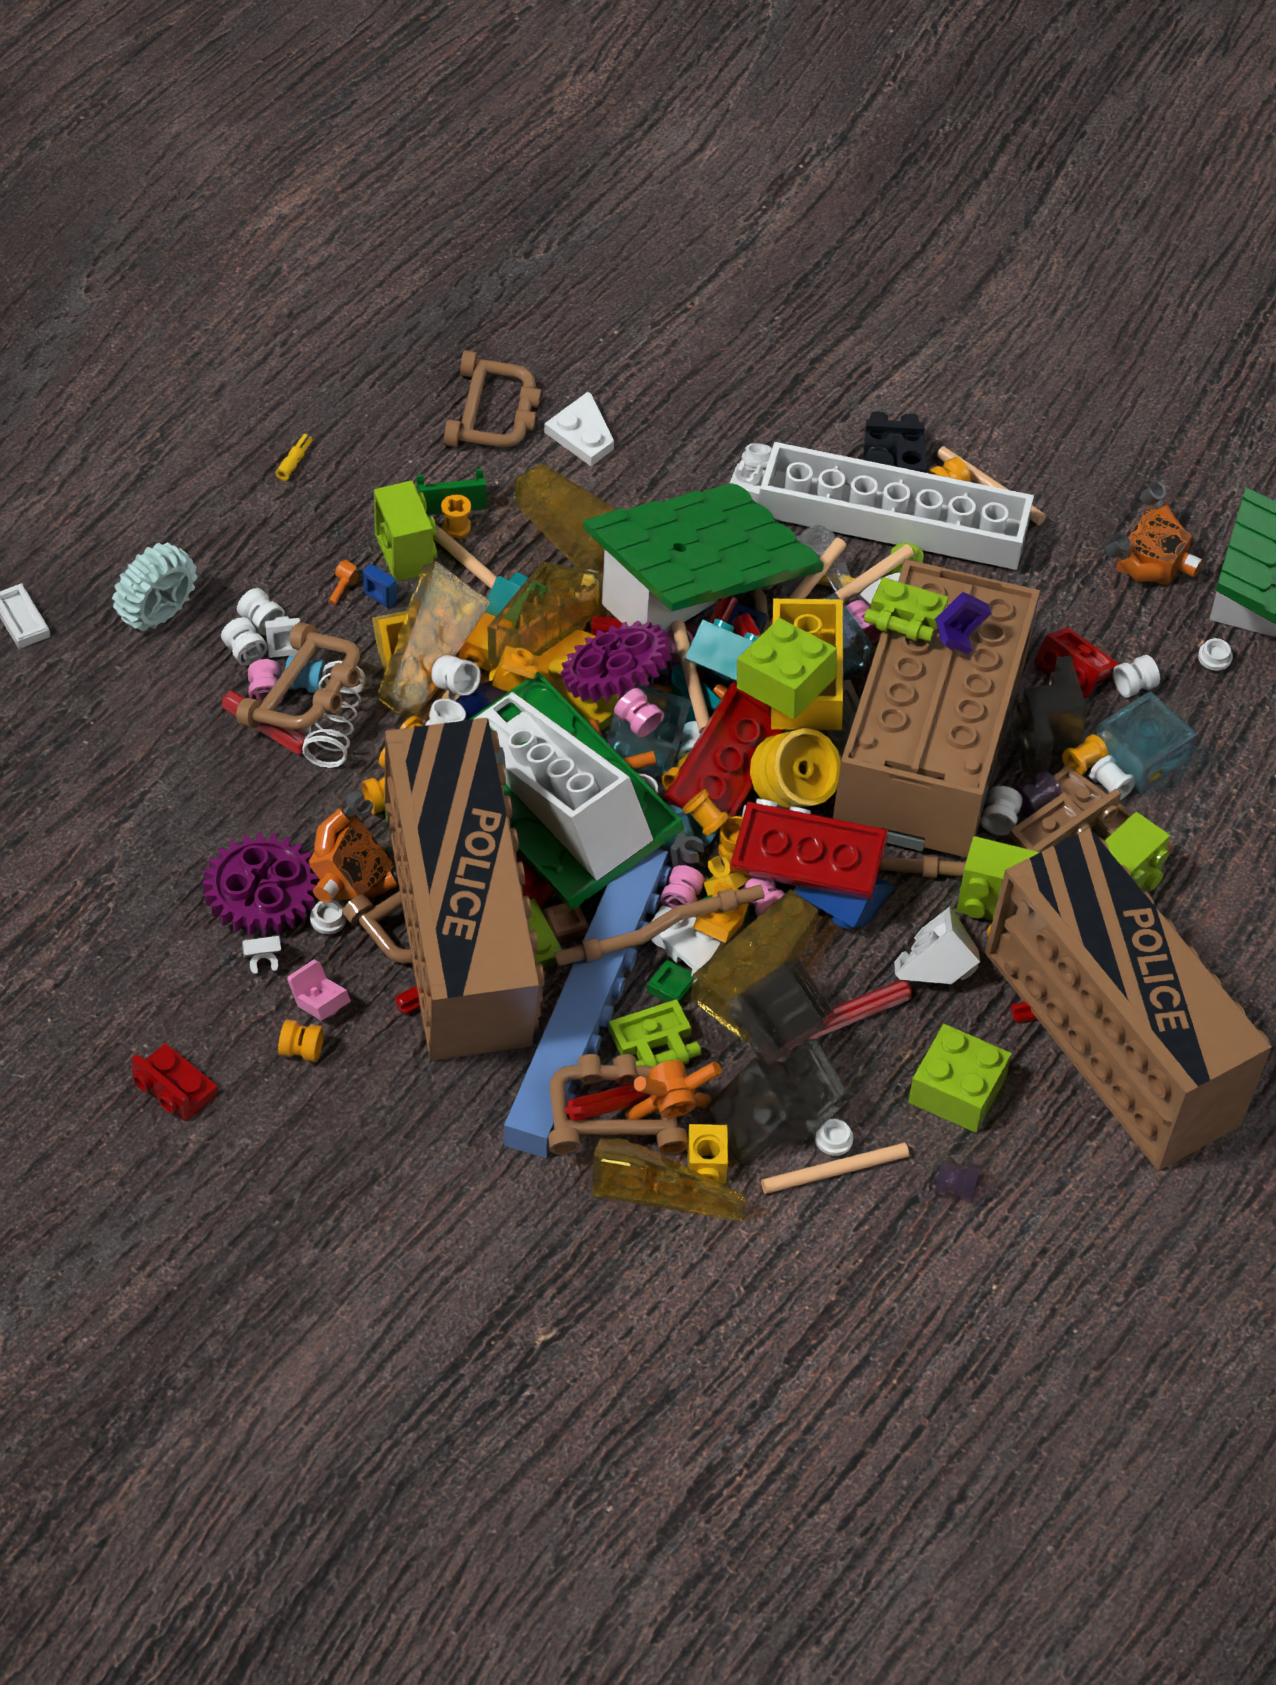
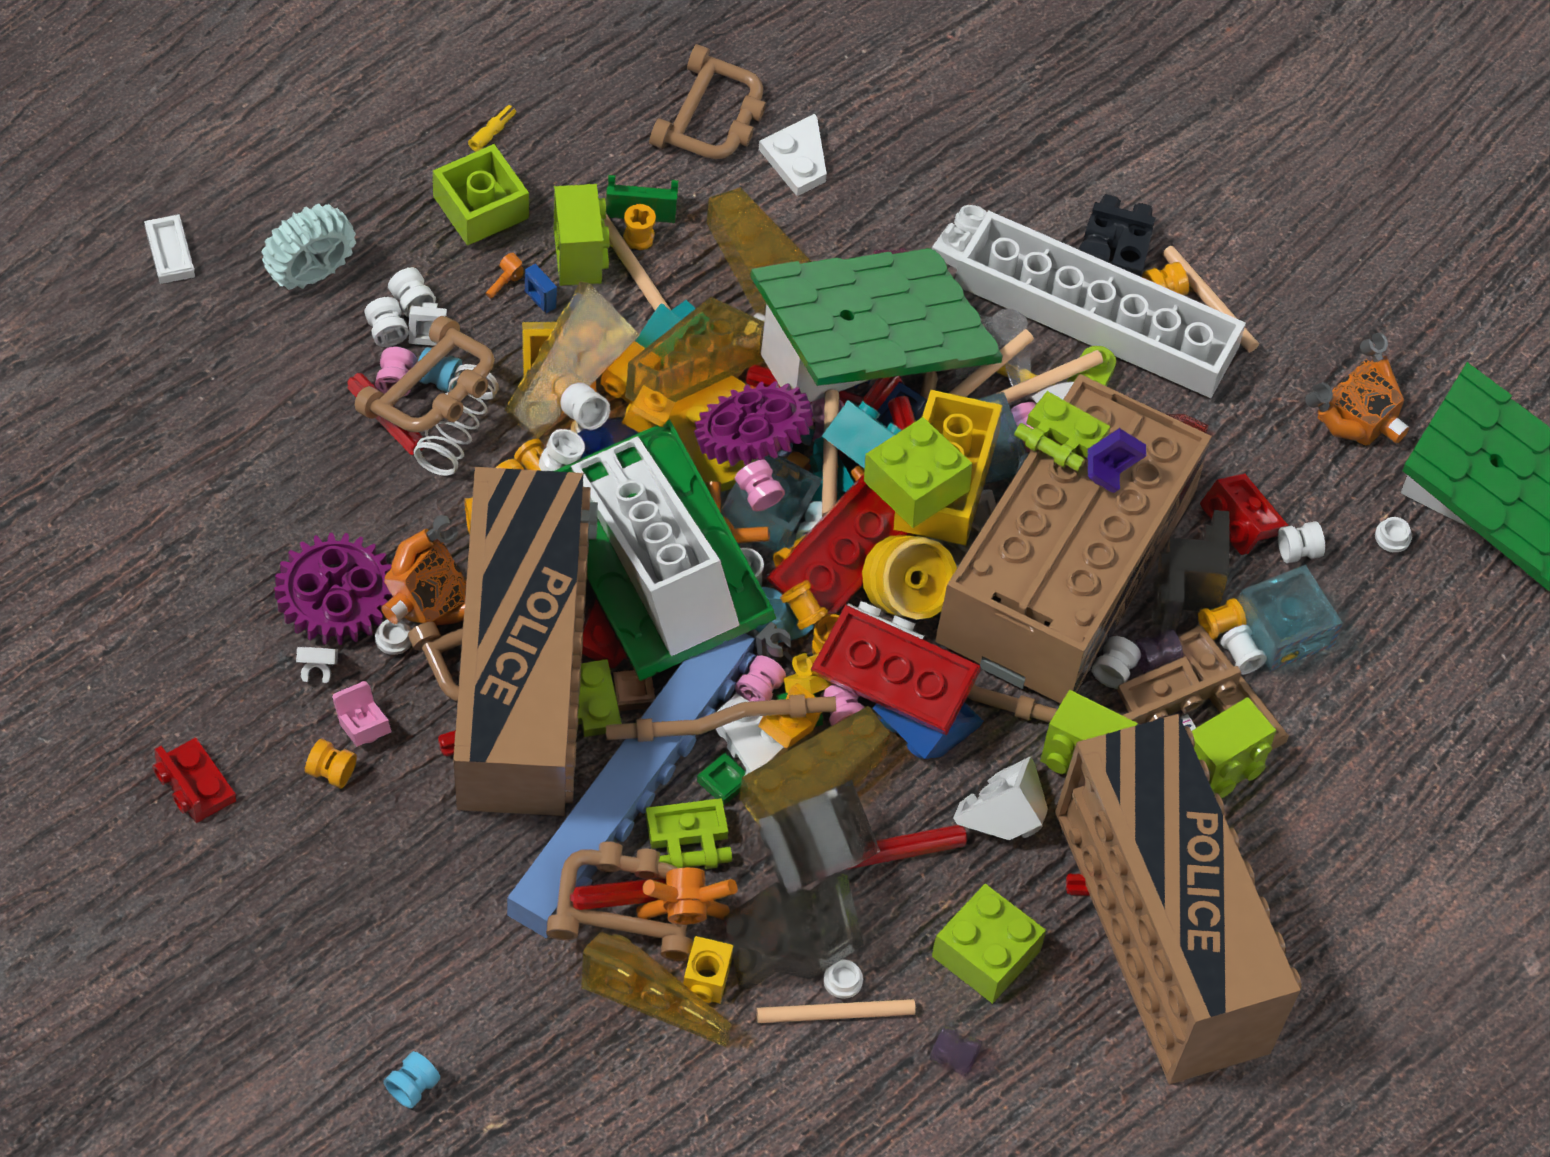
camera: 10 degrees right, 5 degrees up
none -> medium azure wheel [384,1051,440,1109]
none -> lime brick [433,144,529,246]

